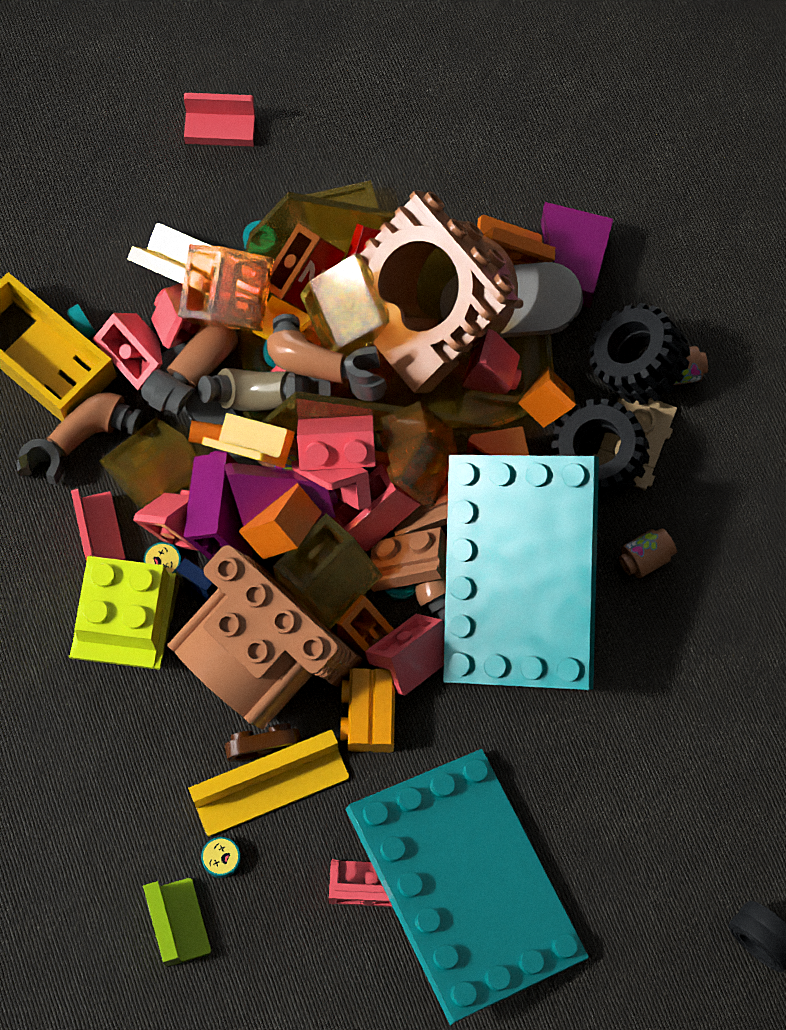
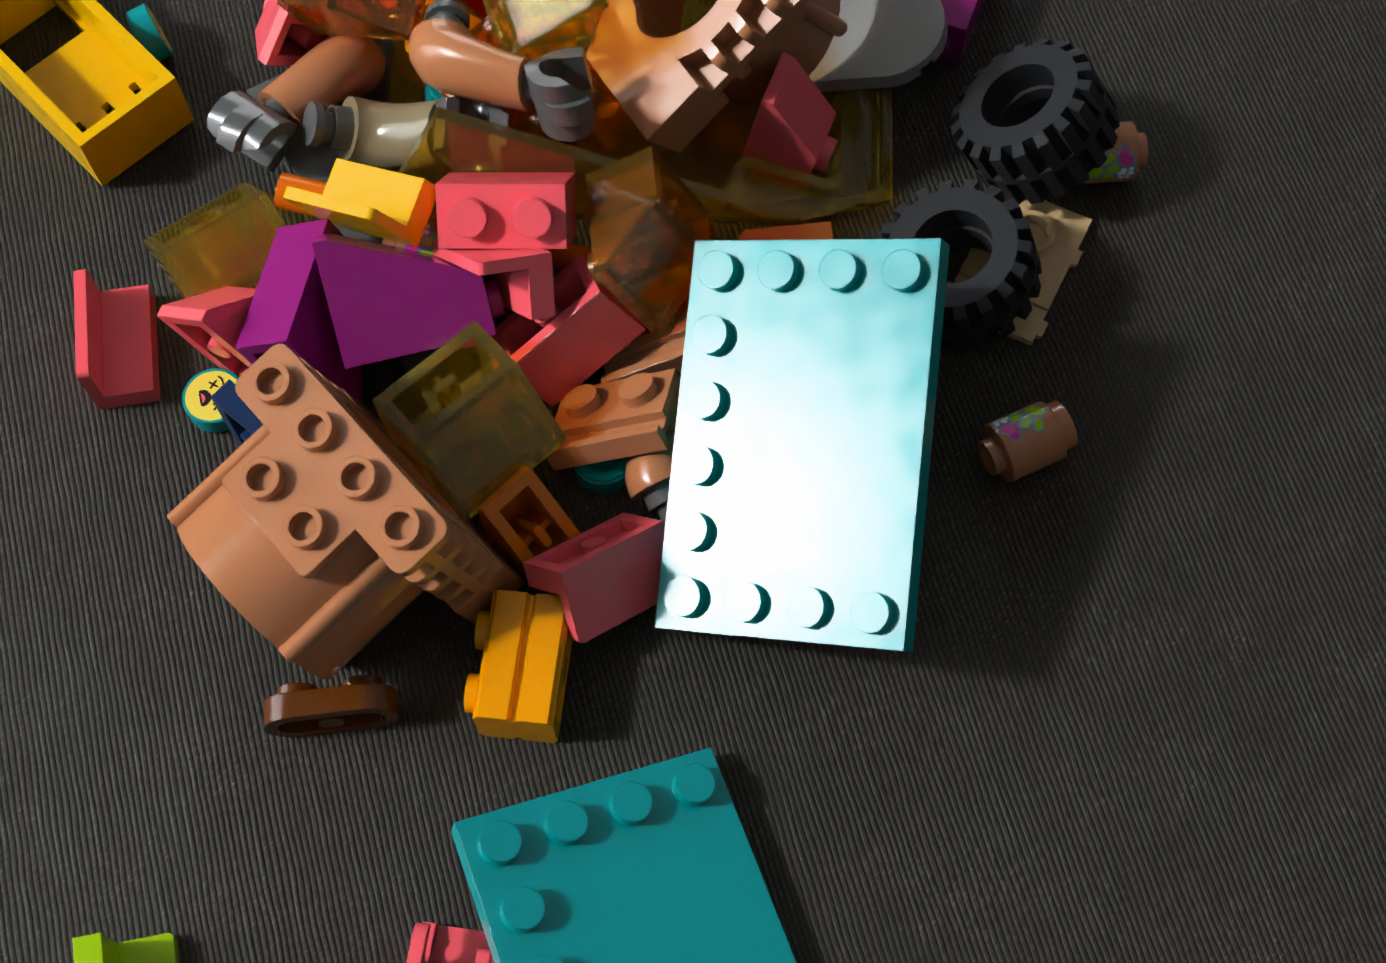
camera: 10 degrees right, 5 degrees down
piece [17,393,143,486] -> none
neon yellow piece [69,556,179,670] -> none
coral slope [92,313,163,390] -> none
yellow panel [188,729,349,837] -> none
light yellow tile [201,837,241,878] -> none
orange slope [239,483,322,560] -> none
orange slope [518,366,576,428] -> none

